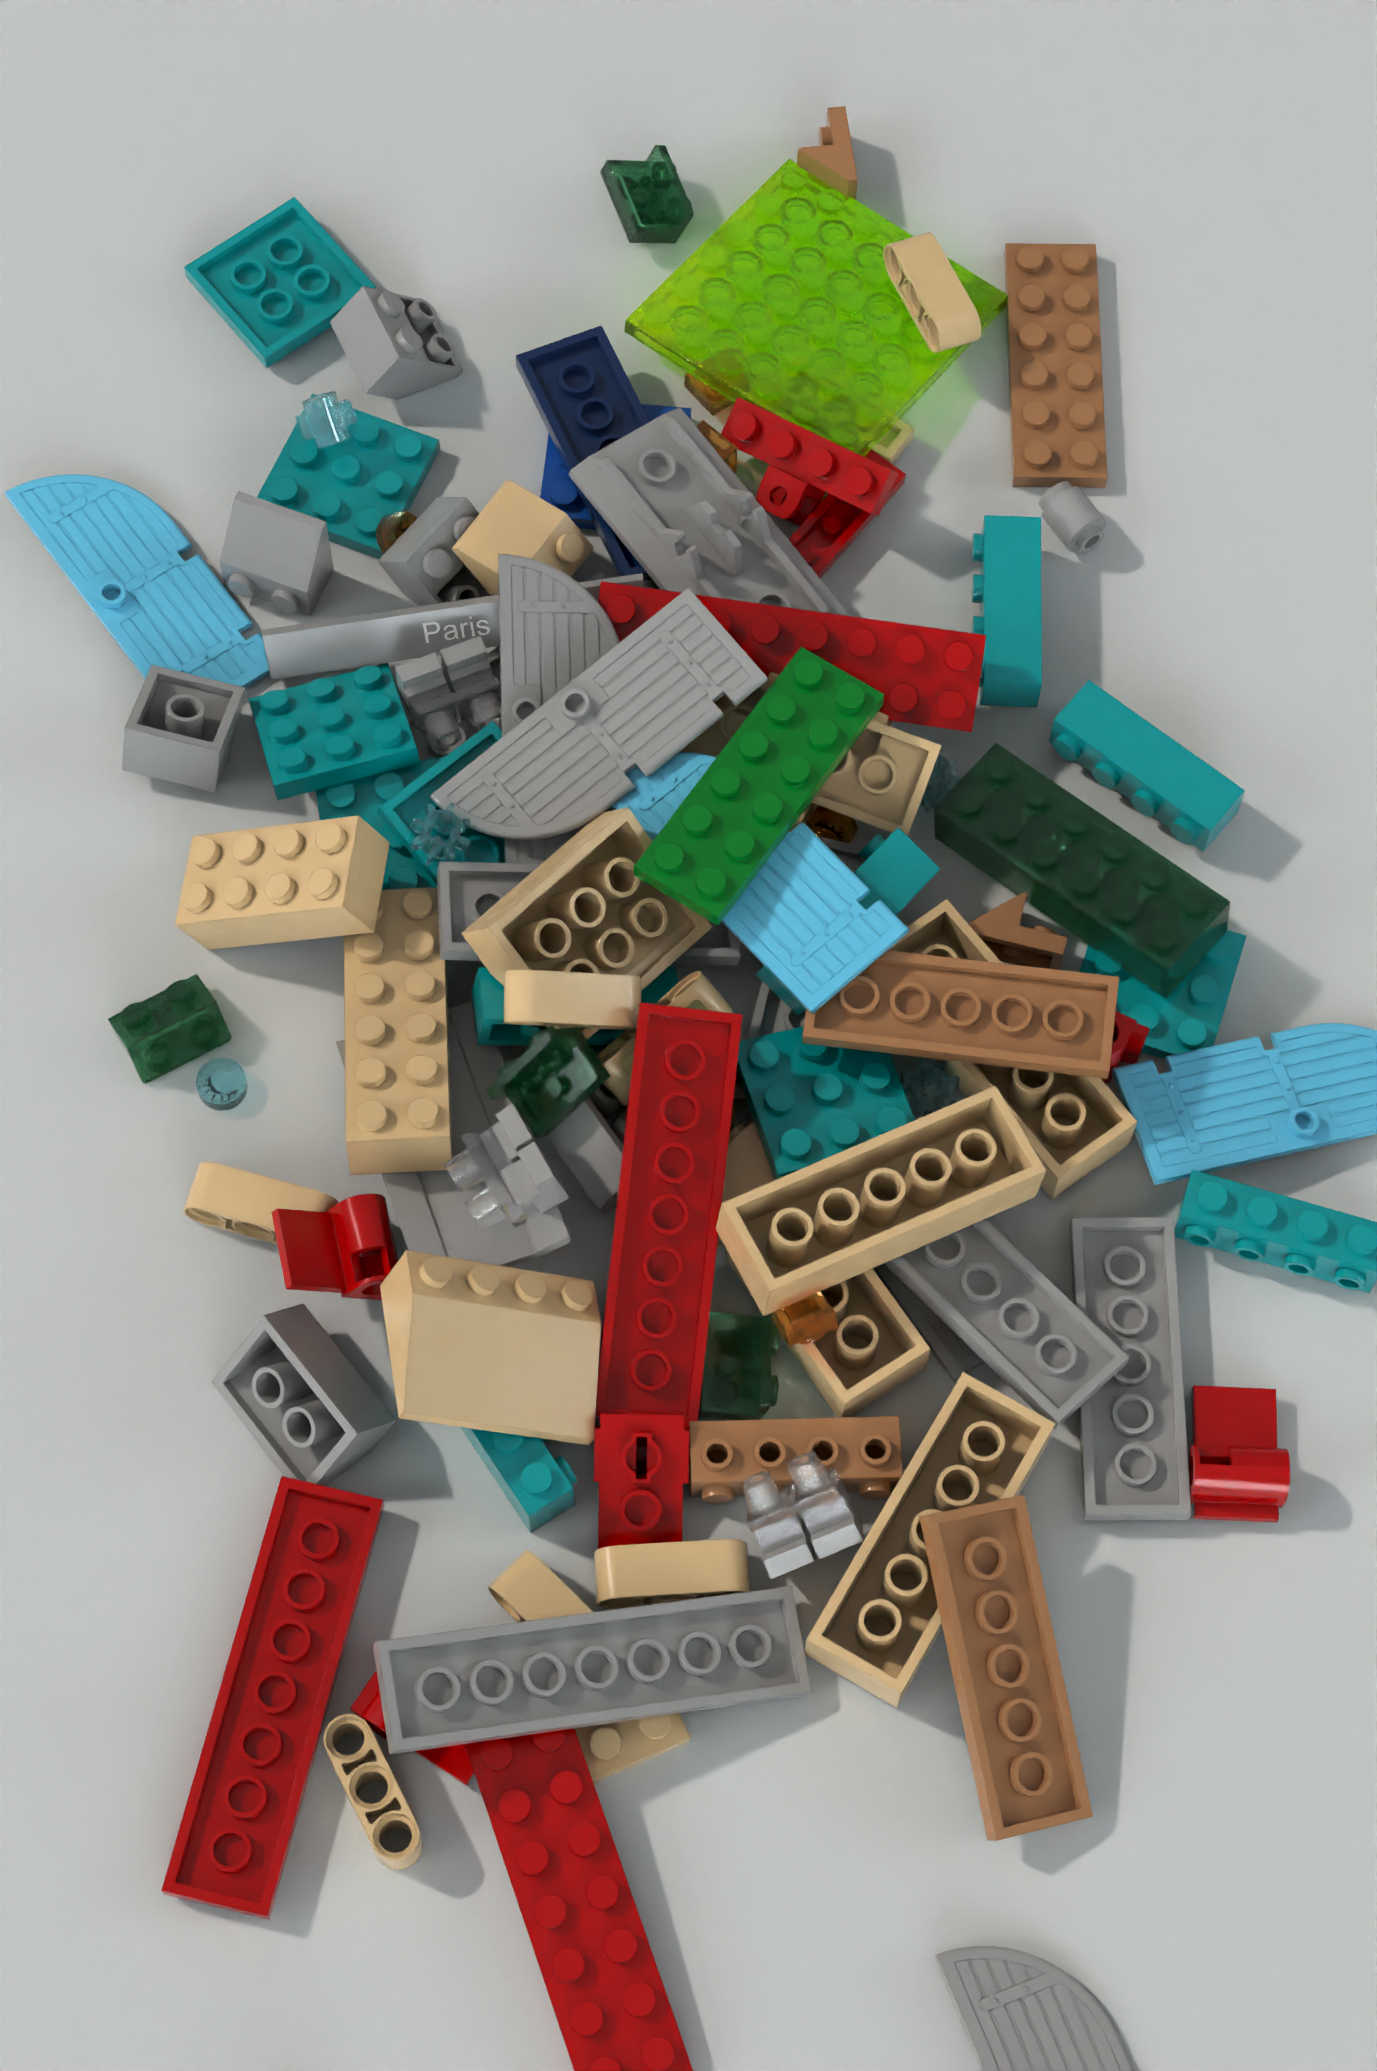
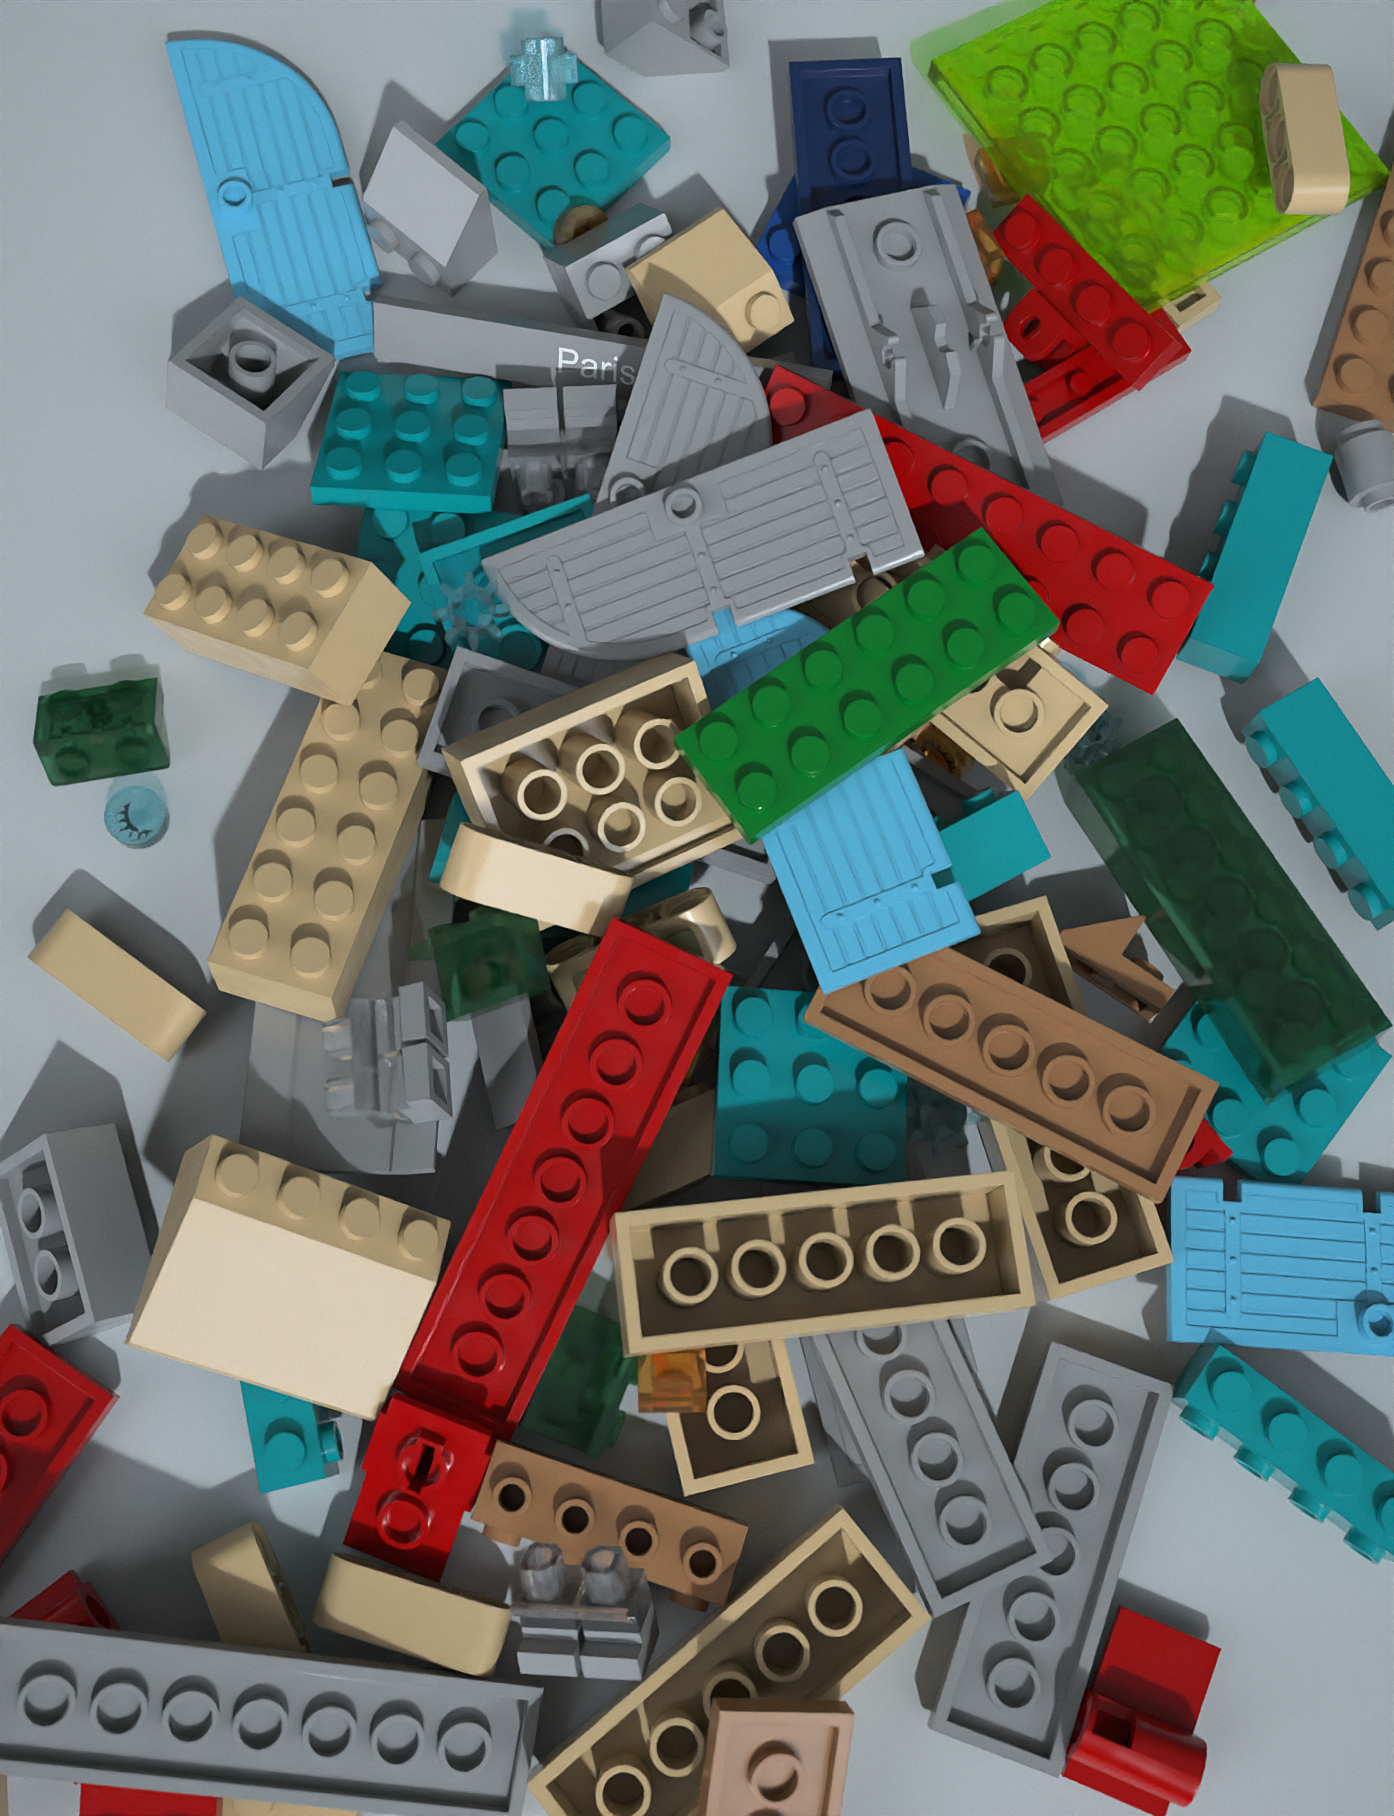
camera: 20 degrees right, 10 degrees up
red piece [271,1194,398,1300] -> none

